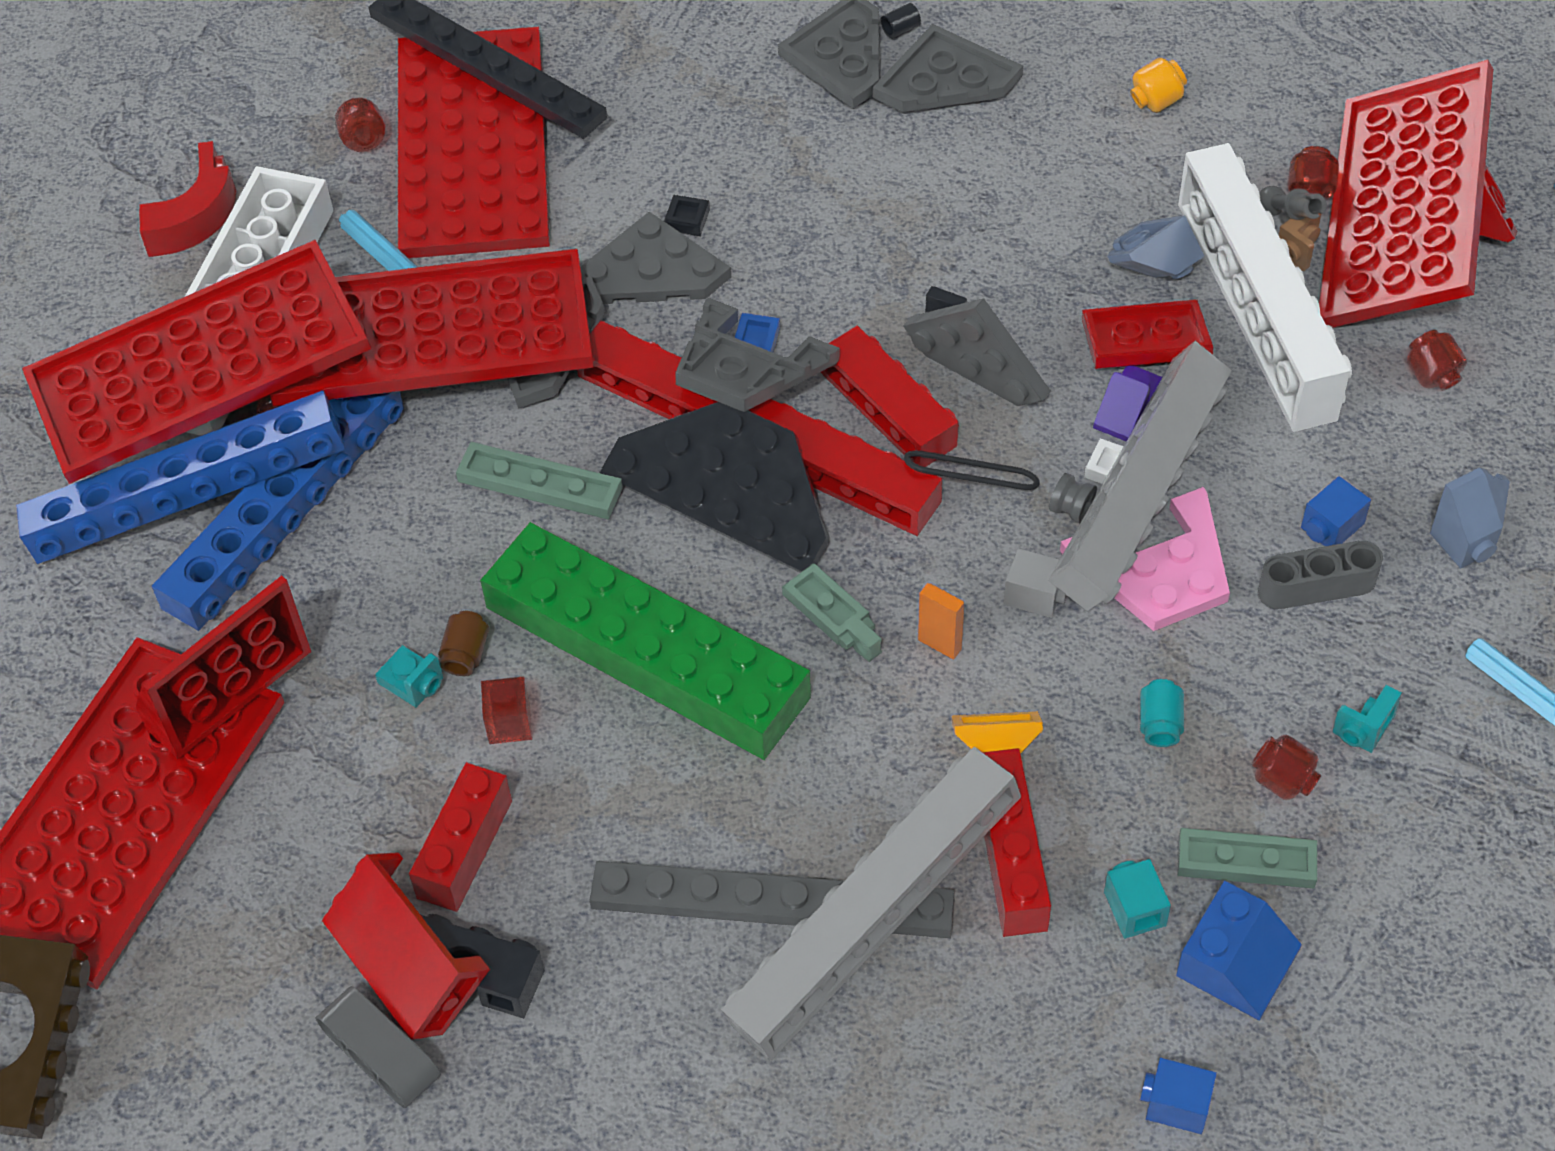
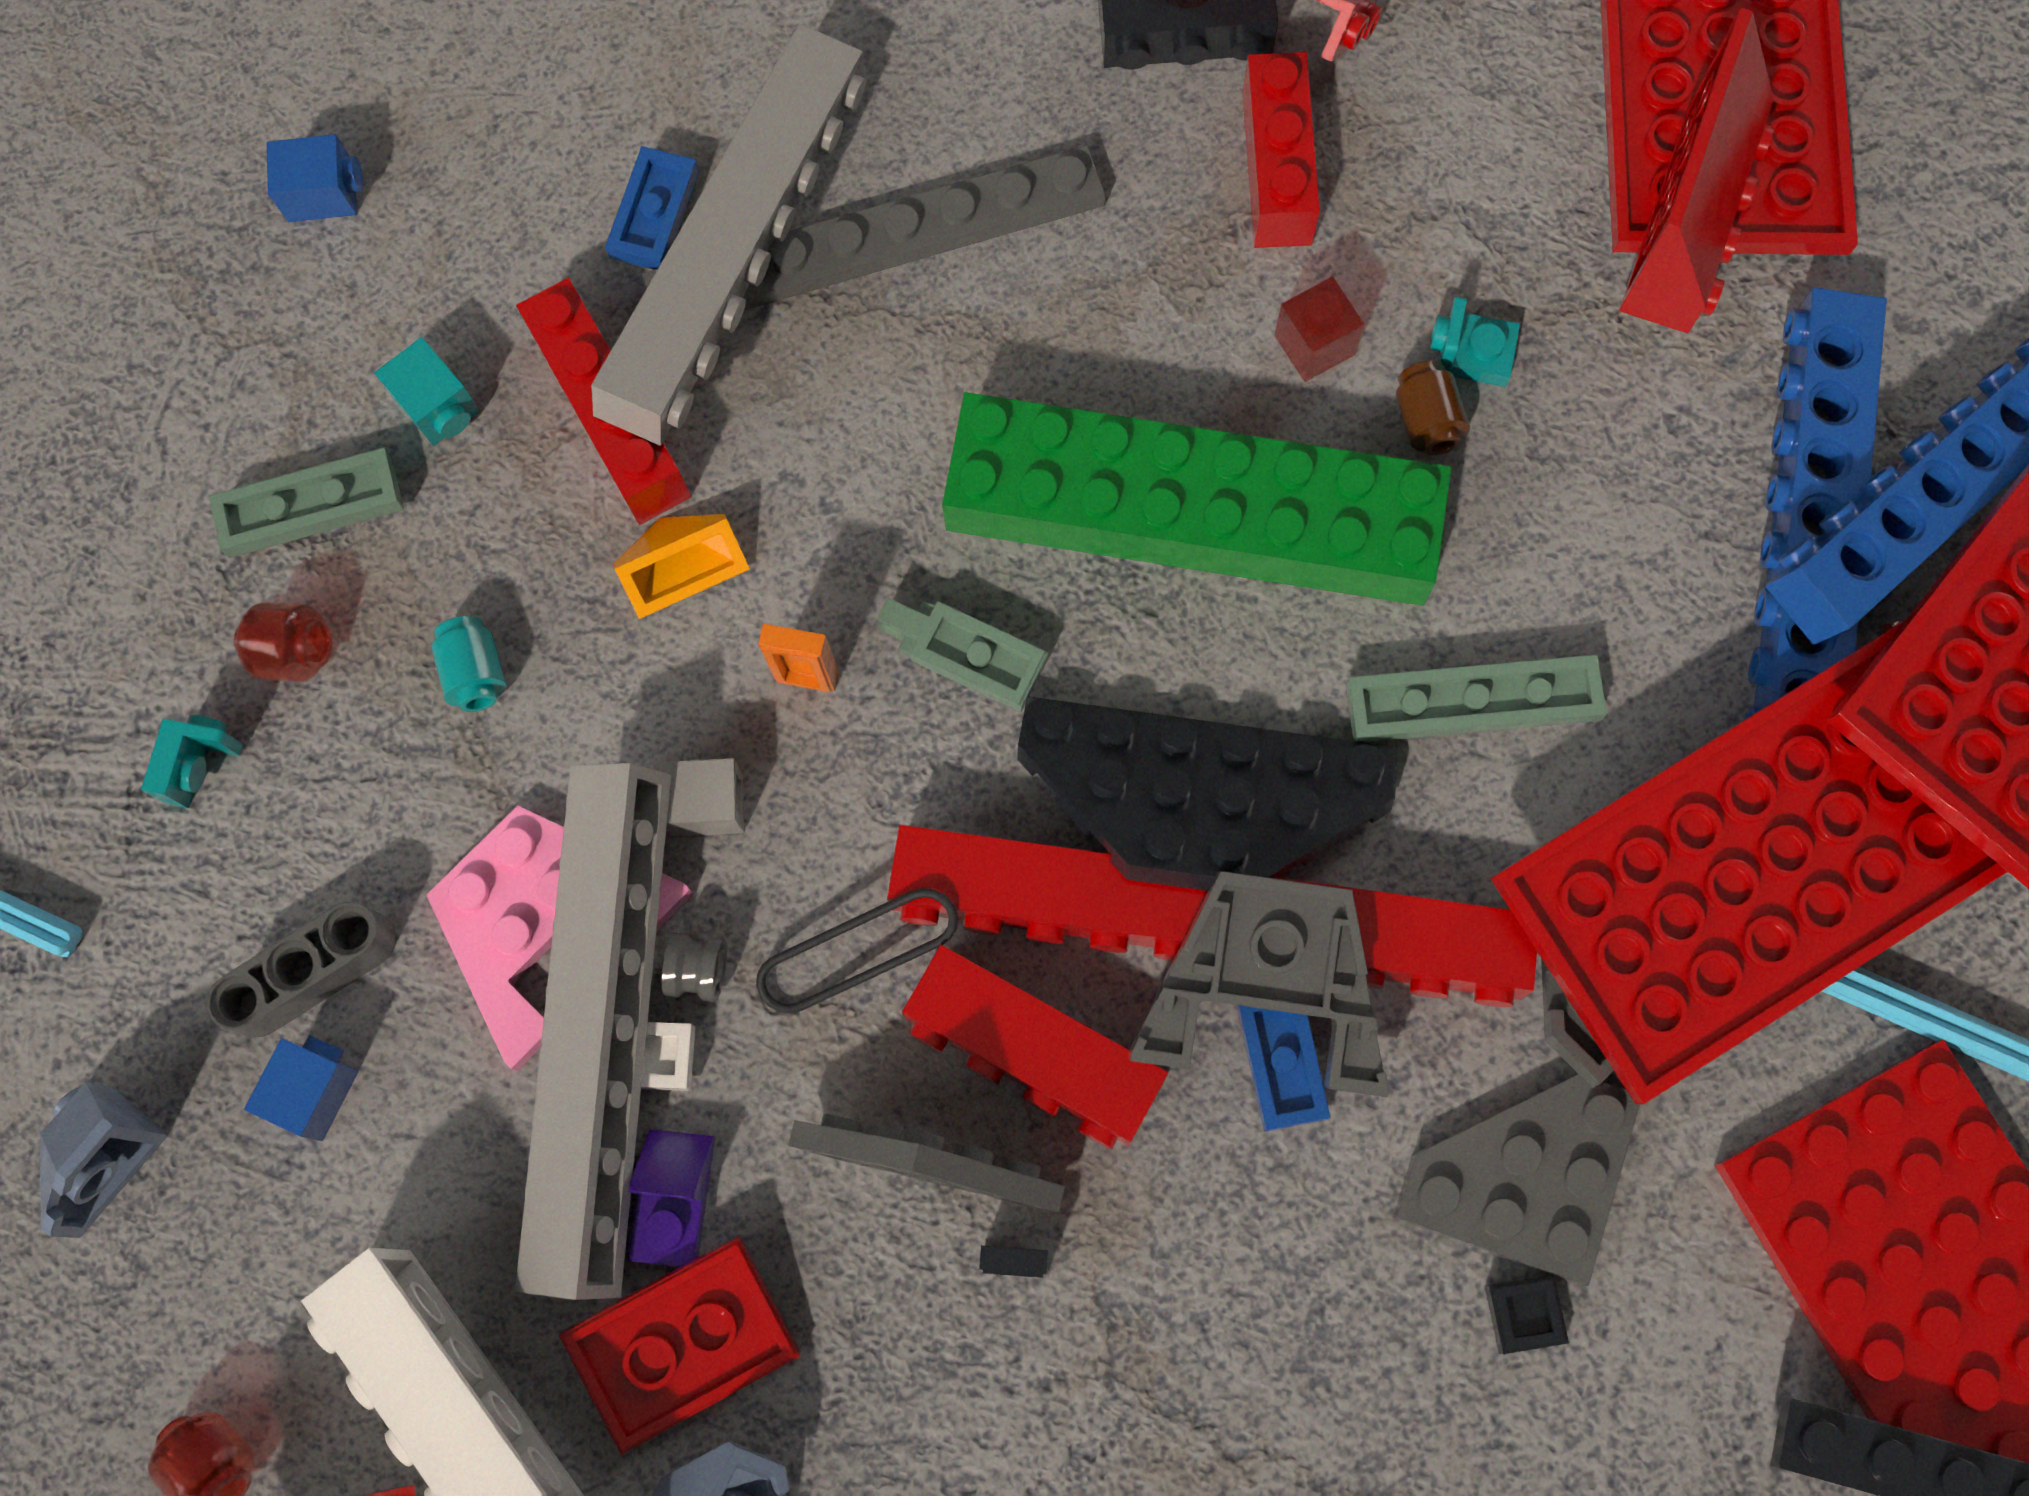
camera: 160 degrees right, 20 degrees up
blue slope [1176,880,1302,1021] -> none
none -> blue plate [605,146,700,270]

